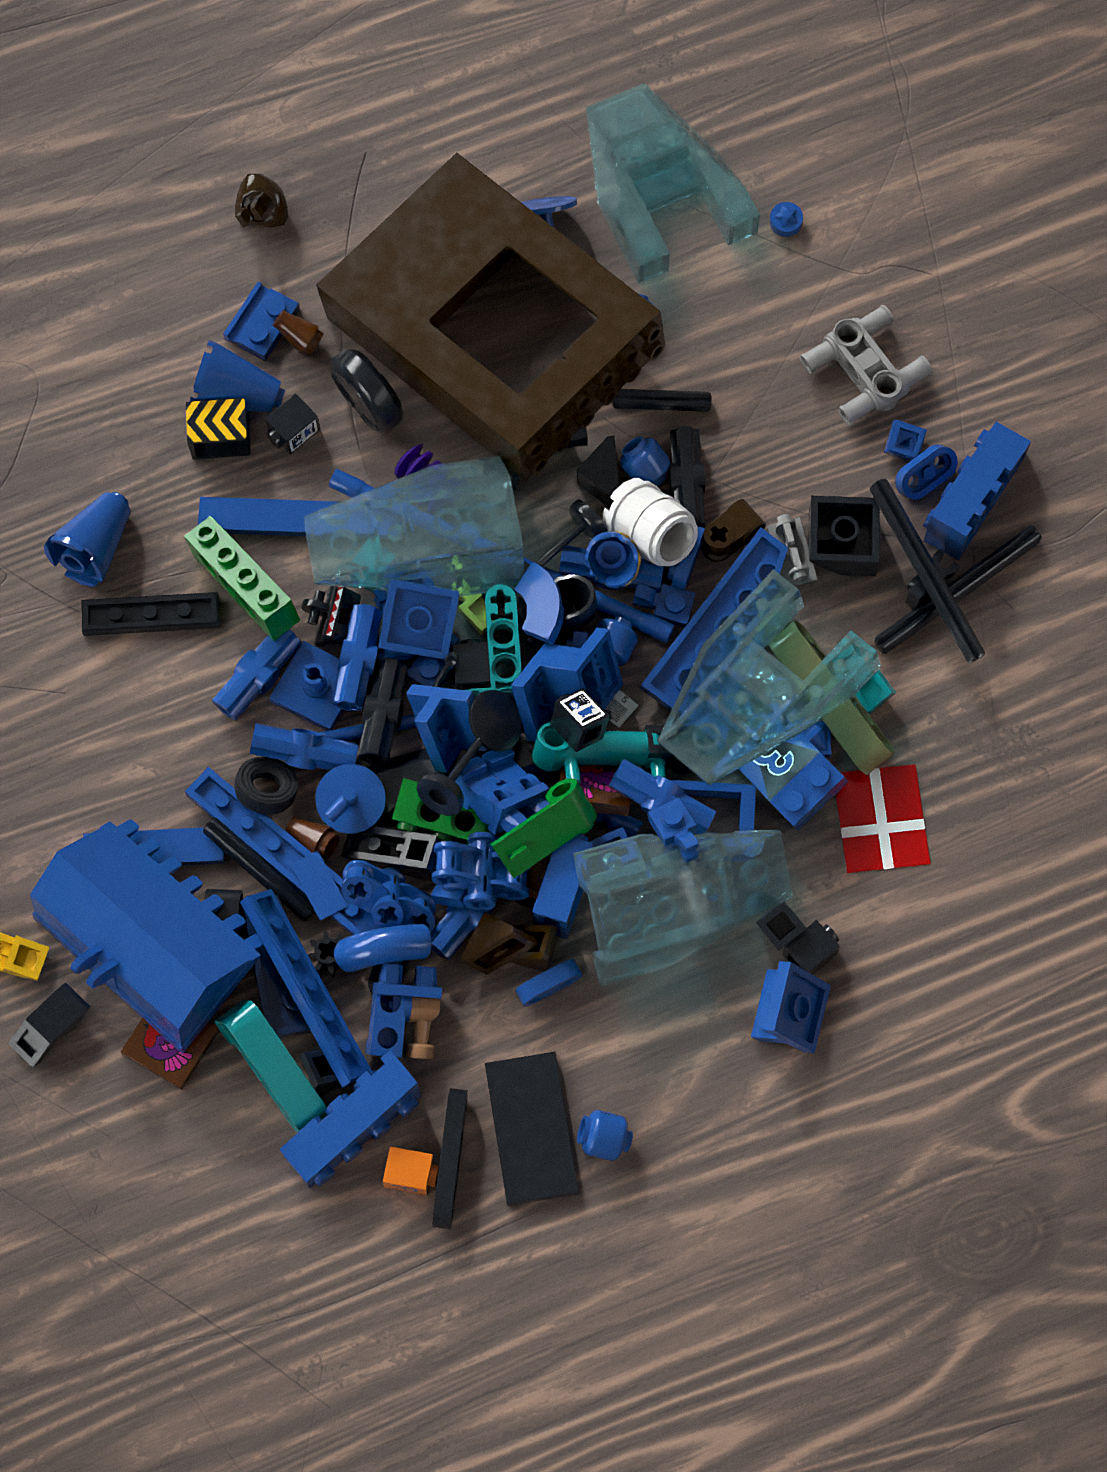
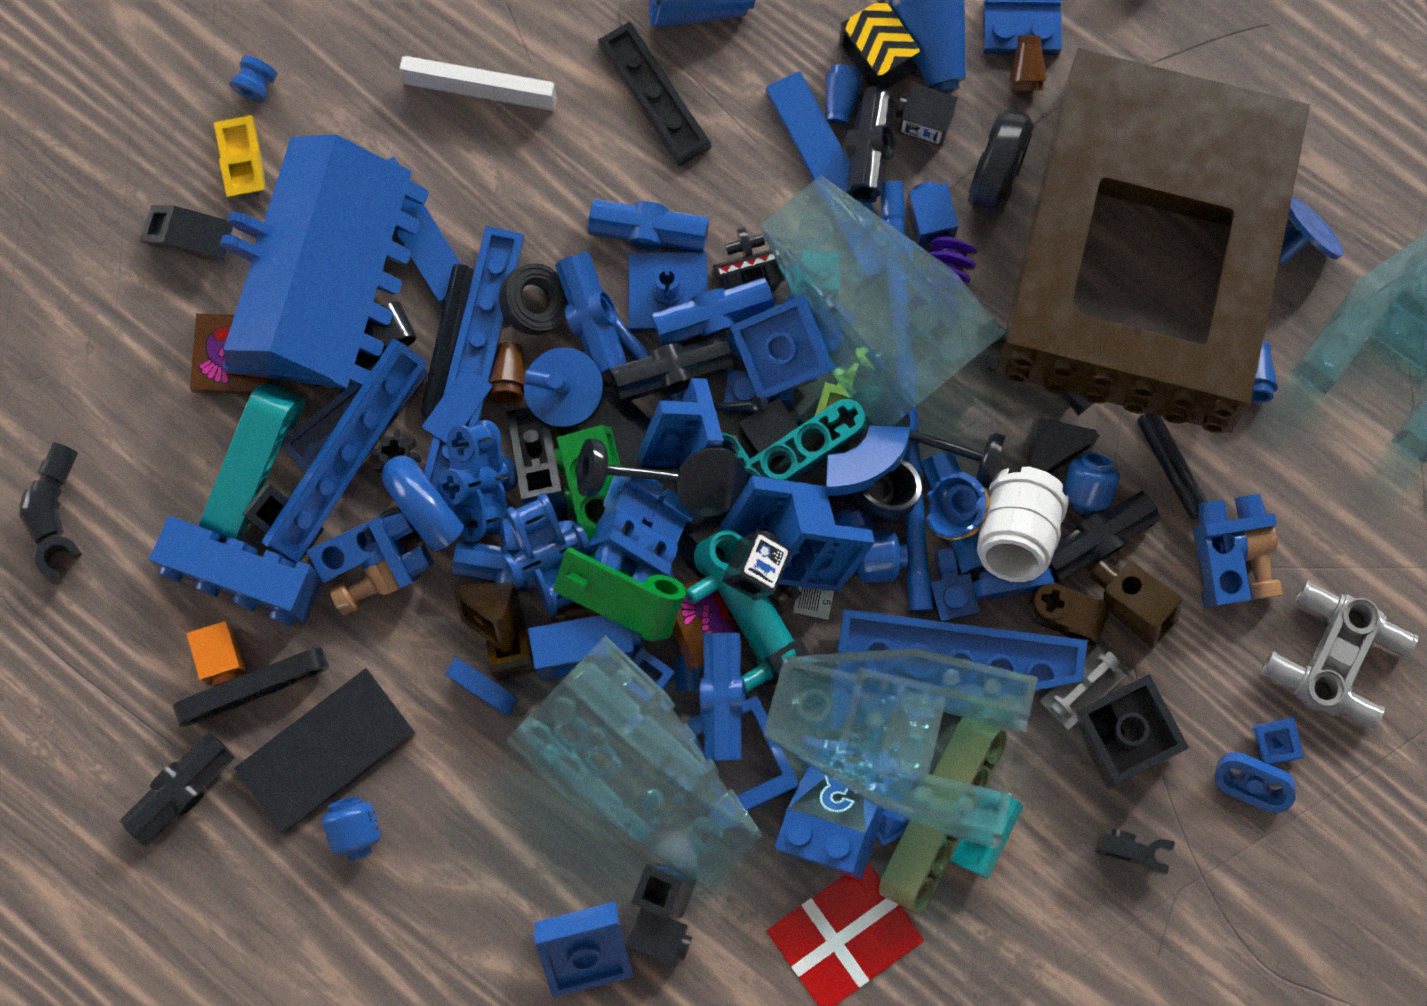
camera: 60 degrees right, 5 degrees up
brick [184,516,301,641] -> none
blue plate [648,798,699,863] -> none
black axle [870,478,985,663] -> none
black axle [874,526,1042,654] -> none
blue wedge [923,421,1031,561] -> none
none -> black piece [19,442,82,585]
none -> black piece [119,732,236,846]
none -> white tile [400,56,557,111]
none -> blue cone [825,64,863,125]
none -> black piece [845,86,895,203]
none -> blue brick [906,181,959,247]
none -> dark brown torso [1090,559,1183,649]
none -> blue hips [1192,494,1283,608]

